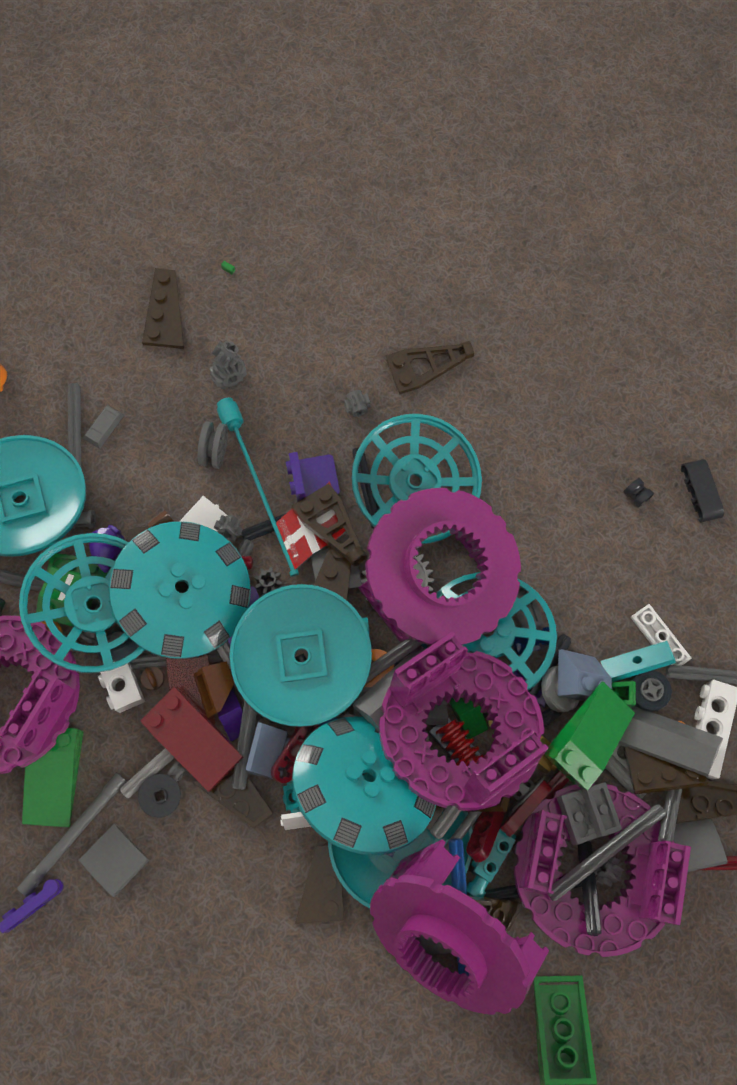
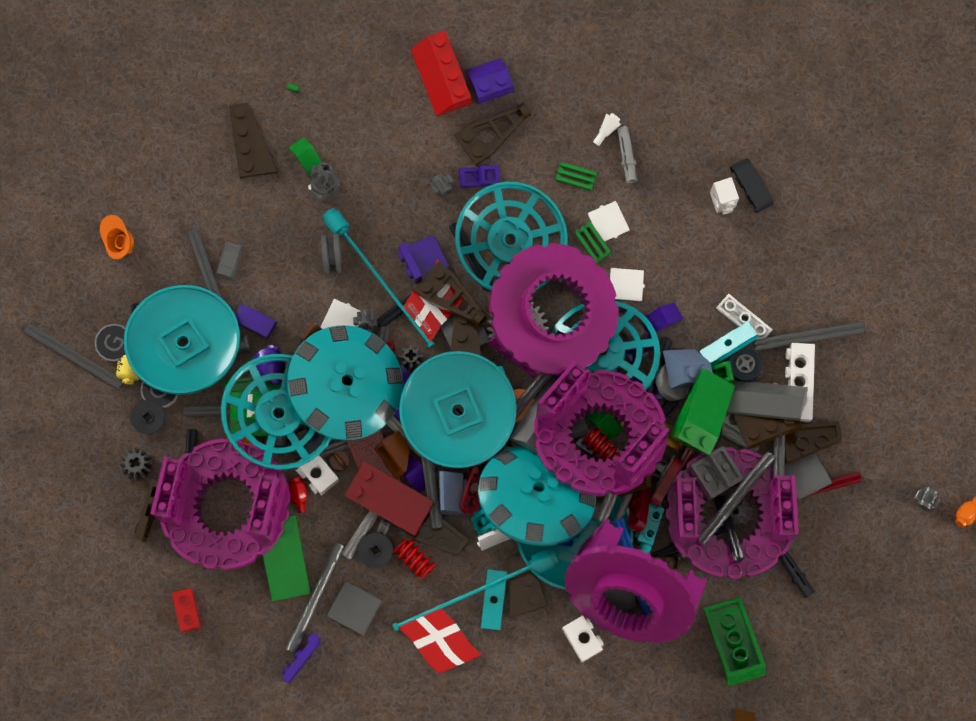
camera: 15 degrees left, 5 degrees up
black wheel [623,478,654,508] -> none
none -> dark purple slope [235,304,277,339]
none -> green slope [288,137,322,178]
none -> red plant [288,477,308,513]
none -> red piece [393,539,436,581]
none -> flag [393,548,560,674]
none -> red slope [411,31,471,116]
none -> dark purple slope [459,166,500,188]
none -> dark purple slope [466,58,514,104]
none -> teal tile [481,570,507,631]
none -> green tile [555,162,597,191]
none -> white brick [562,616,604,662]
none -> green tile [575,221,612,263]
none -> white piece [588,201,630,241]
none -> white cone [593,113,621,146]
none -> white piece [610,268,645,301]
none -> light grey pin [617,126,638,183]
none -> dark purple slope [641,303,683,336]
none -> white brick [710,177,739,214]
none -> black pin [778,551,815,598]

